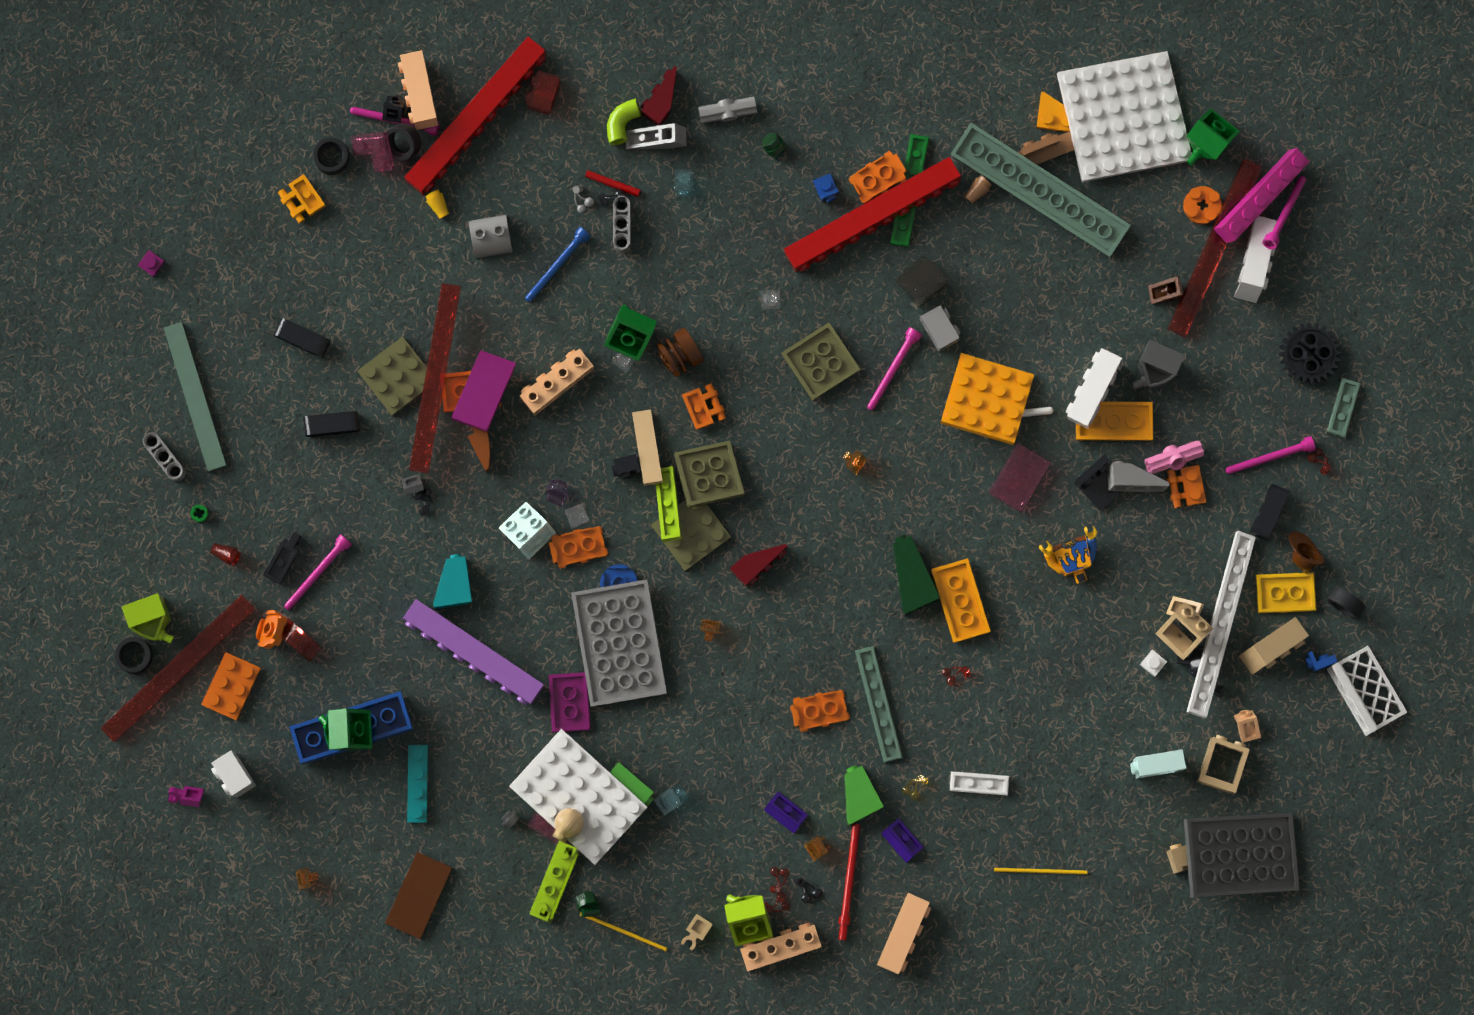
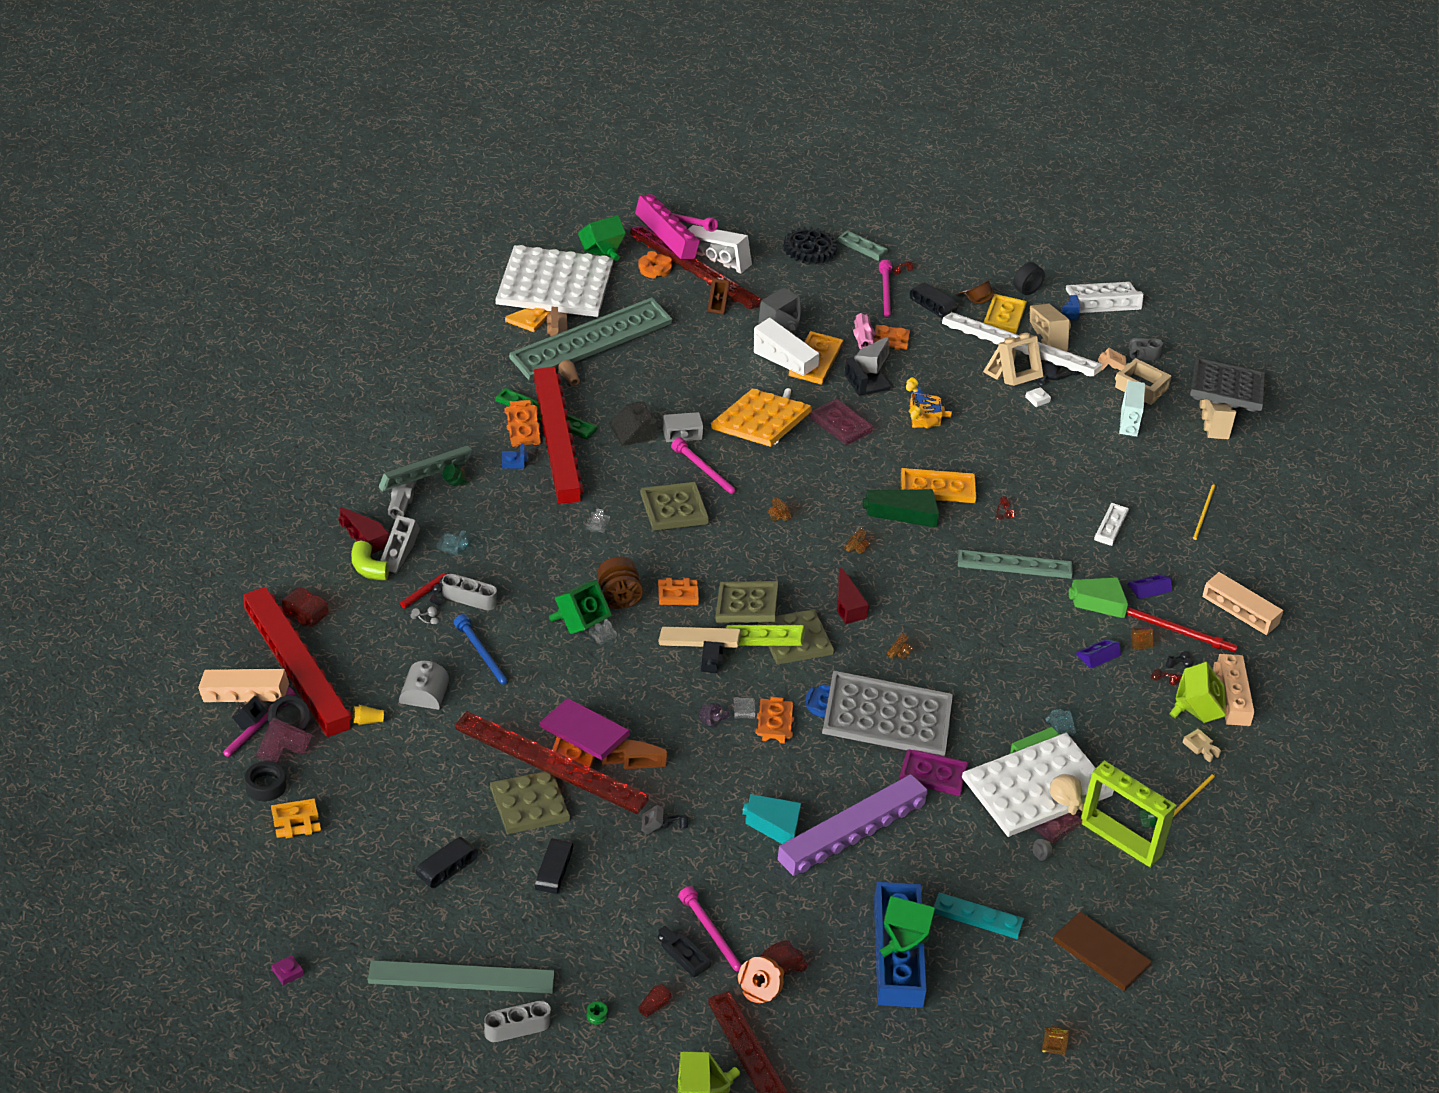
camera: 75 degrees left, 40 degrees down
orange plate [201,652,261,721] -> none
white brick [211,751,256,798] -> none
light aqua bracket [499,502,557,559] -> none
light nougat brick [519,348,594,416] -> none
orange piece [790,690,850,732] -> none
clear yellow piece [902,775,928,800] -> none
none -> sand green tile [379,445,472,491]
none -> clear orange tile [844,528,869,554]
none -> dark grey piece [1129,338,1163,361]

